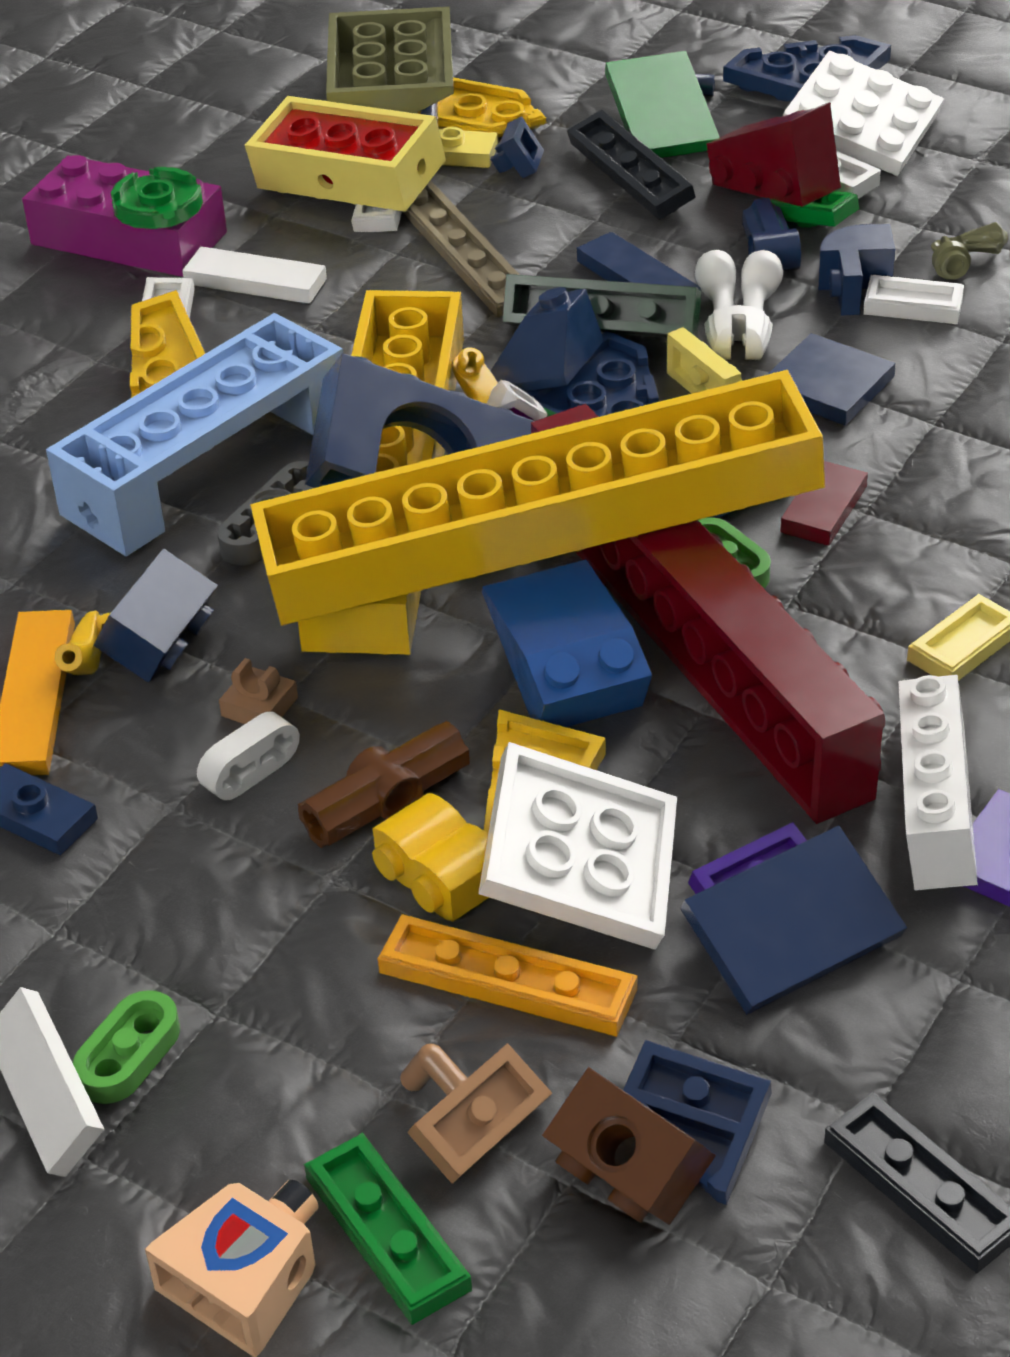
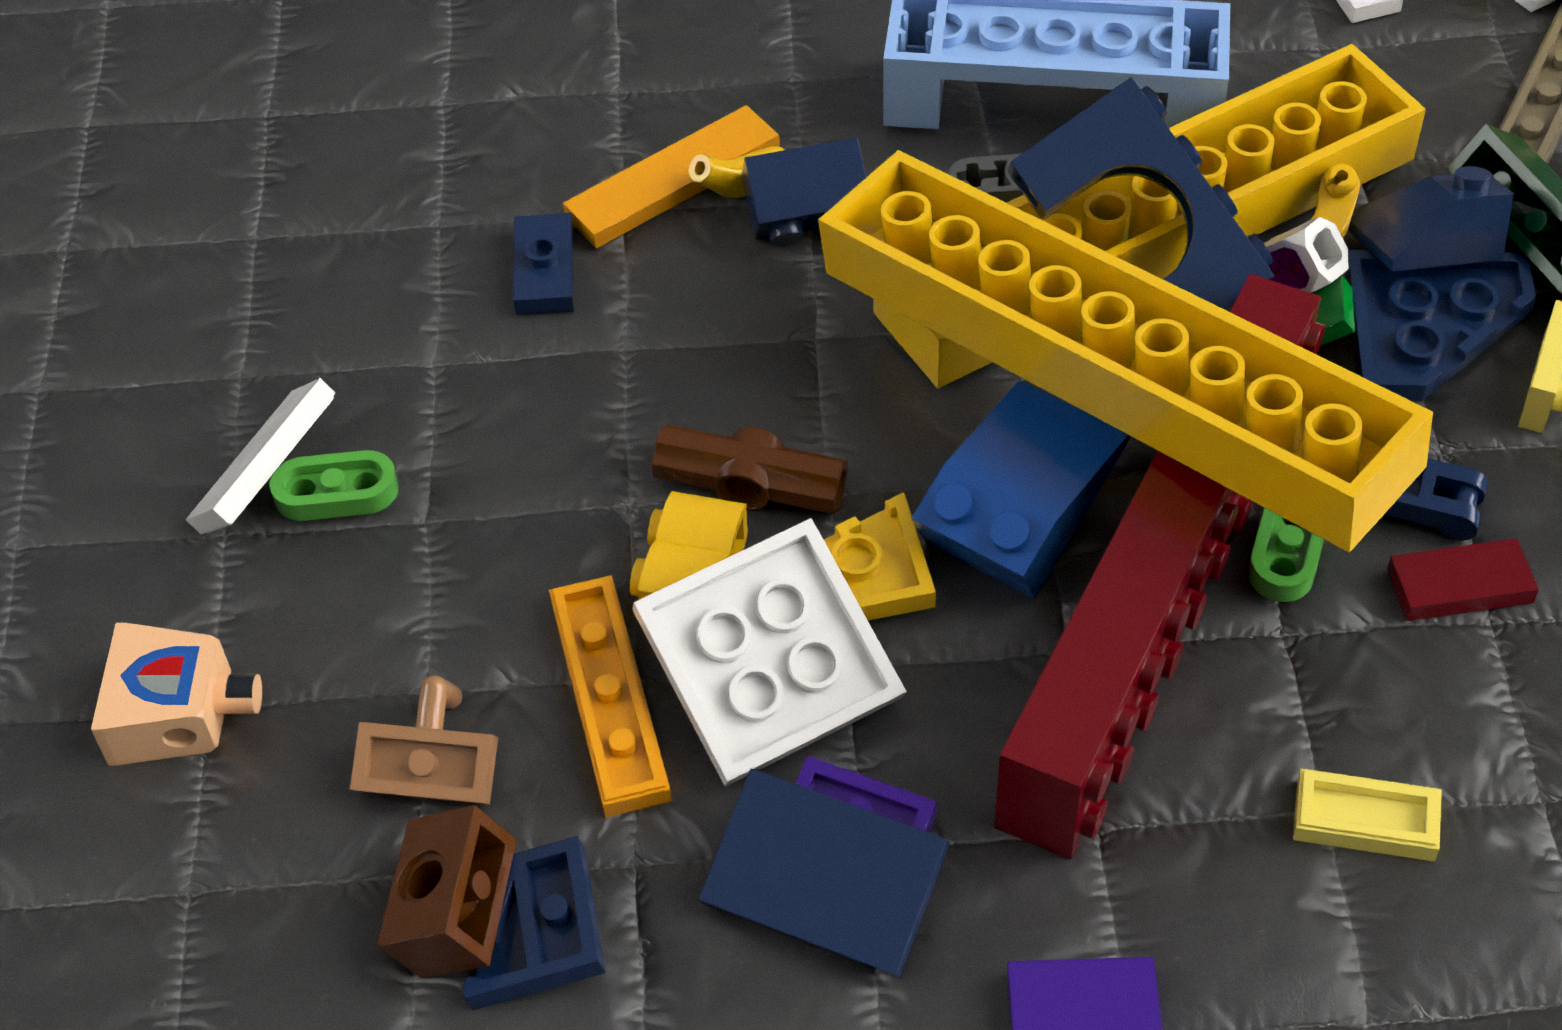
camera: 55 degrees right, 10 degrees up
white beam [197,712,300,800] -> none
medium nougat tile [219,658,298,724] -> none
green tile [304,1133,472,1325] -> none
white brick [898,675,978,890] -> none

